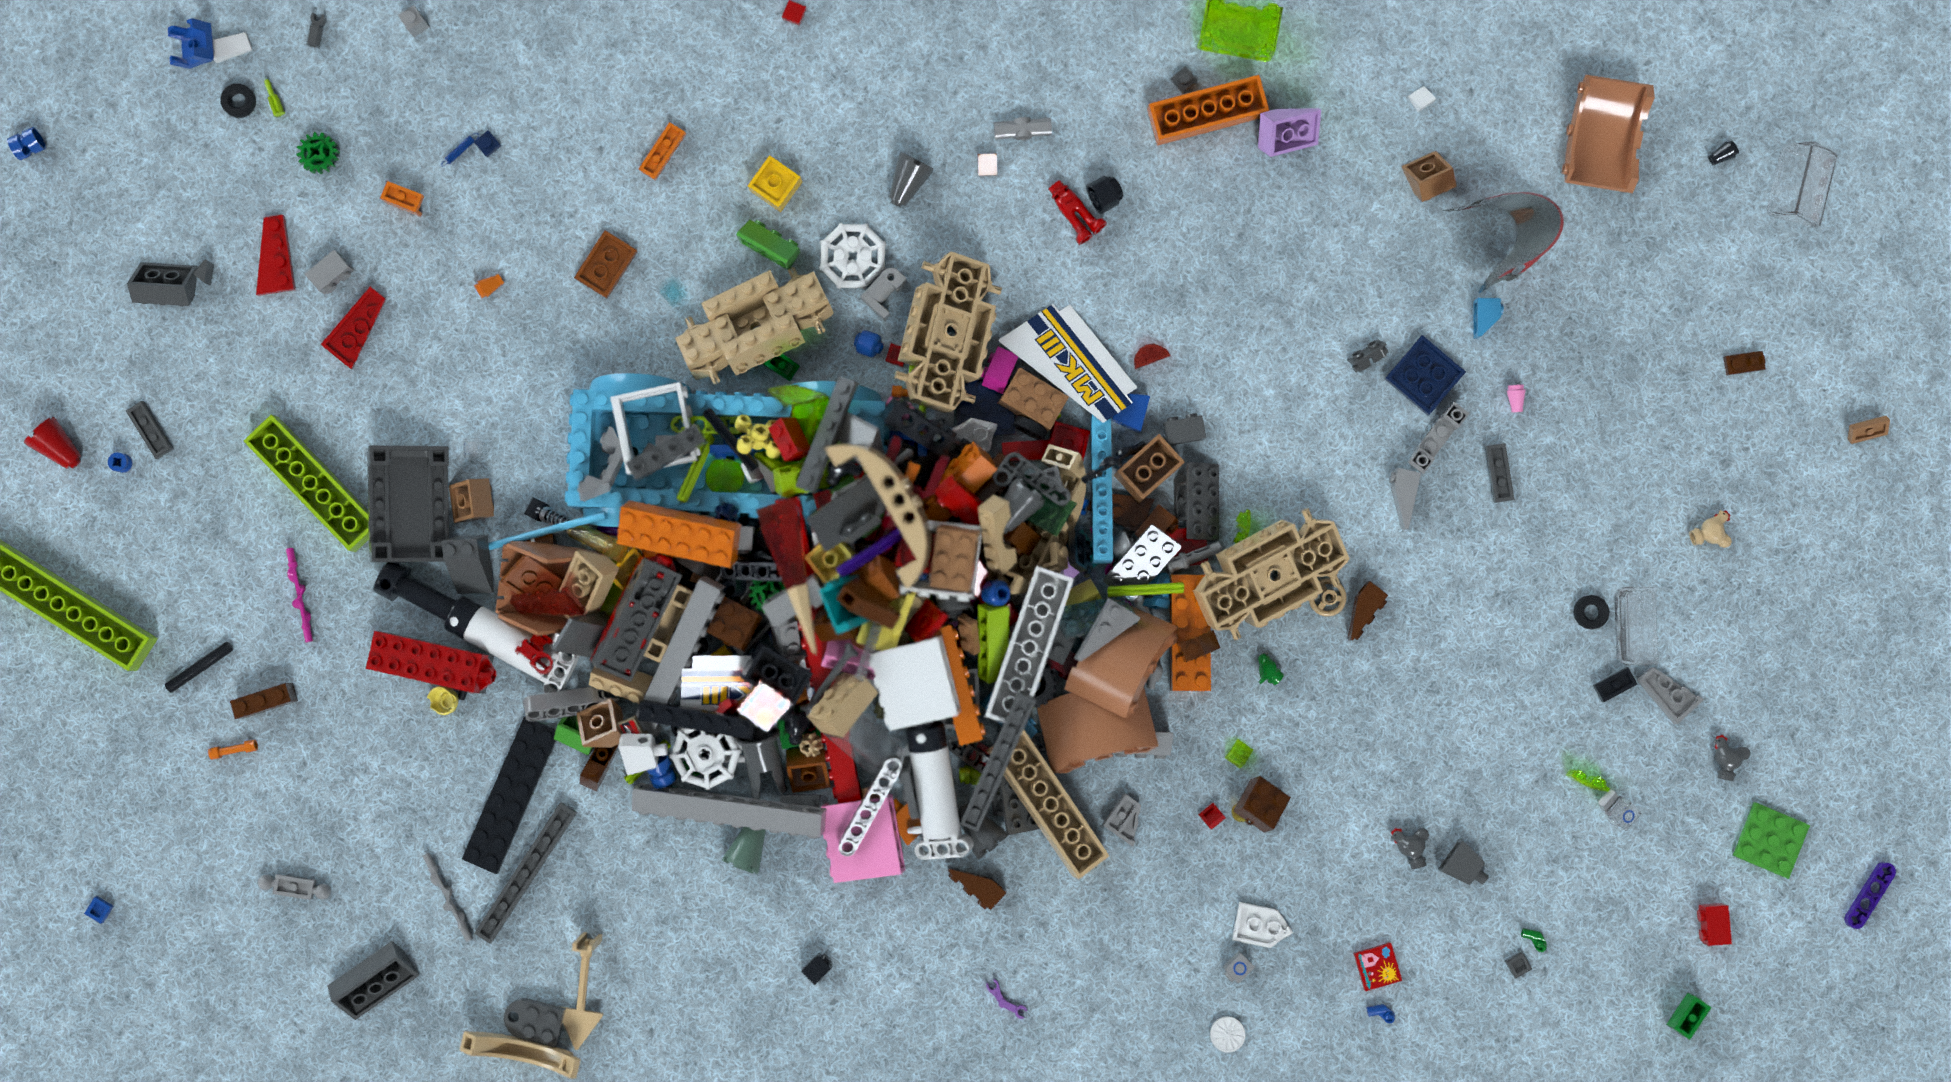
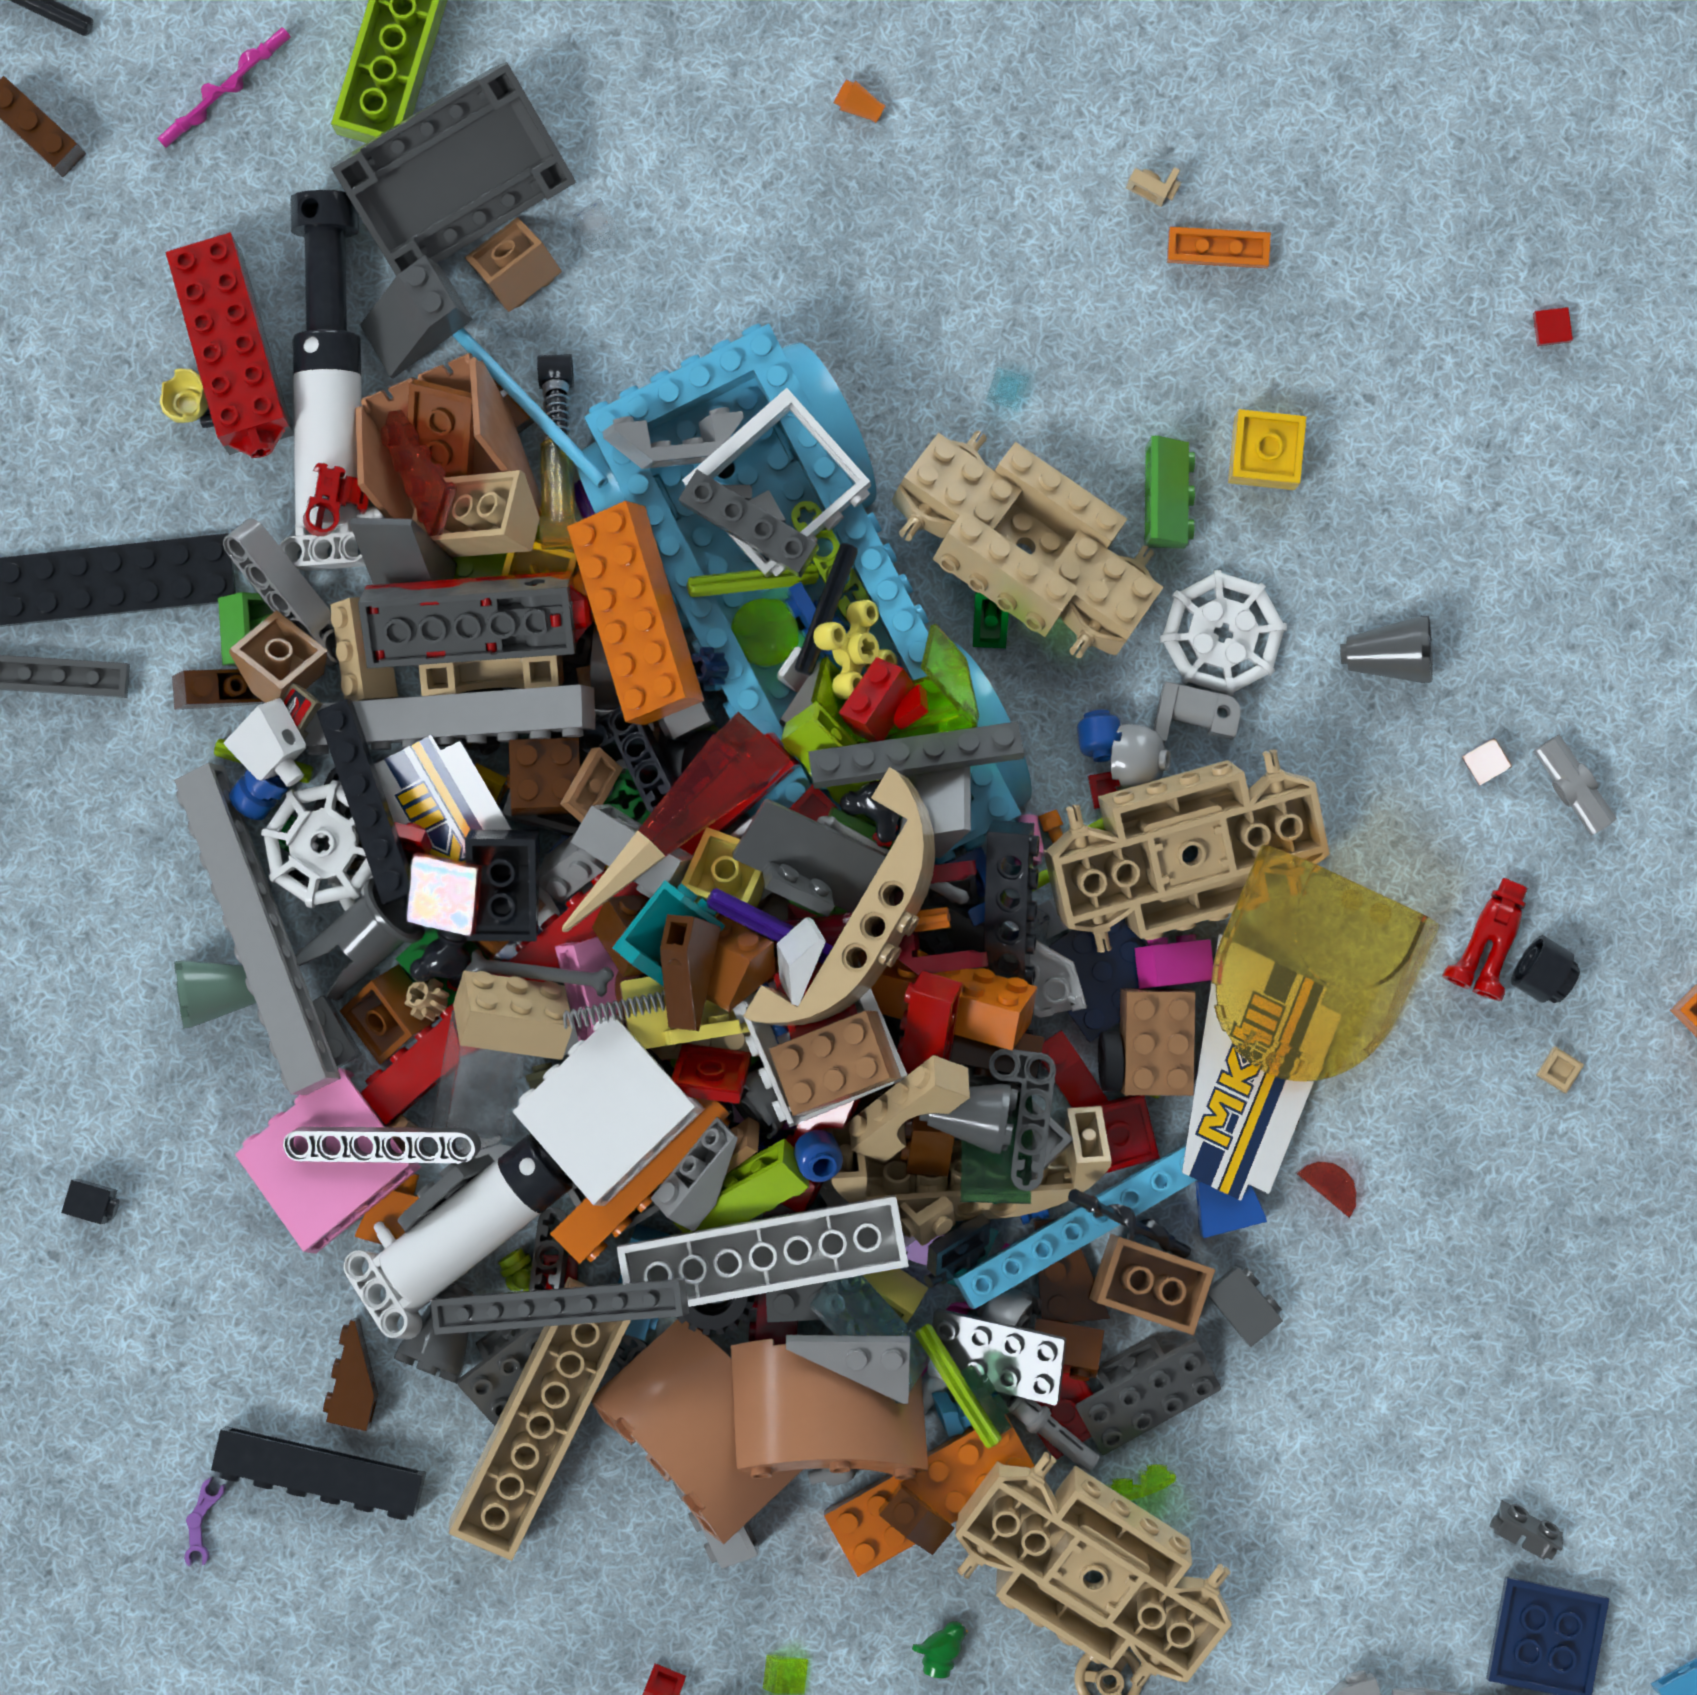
camera: 60 degrees right, 0 degrees up
dark orange plate [574,230,638,299] -> none
light grey wing [1102,793,1141,847] -> none
none -> black brick [211,1426,426,1520]
none -> medium nougat plate [560,747,623,823]
none -> light grey slope [651,1117,738,1232]
none -> white slope [777,917,826,1006]
none -> red tile [894,684,929,730]
none -> clear green plate [960,1364,1012,1435]
none -> light grey cylinder [1111,724,1171,791]
none -> tan bracket [1126,167,1182,207]
none -> clear yellow windscreen [1212,845,1440,1082]
none -> tan tile [1536,1046,1584,1094]

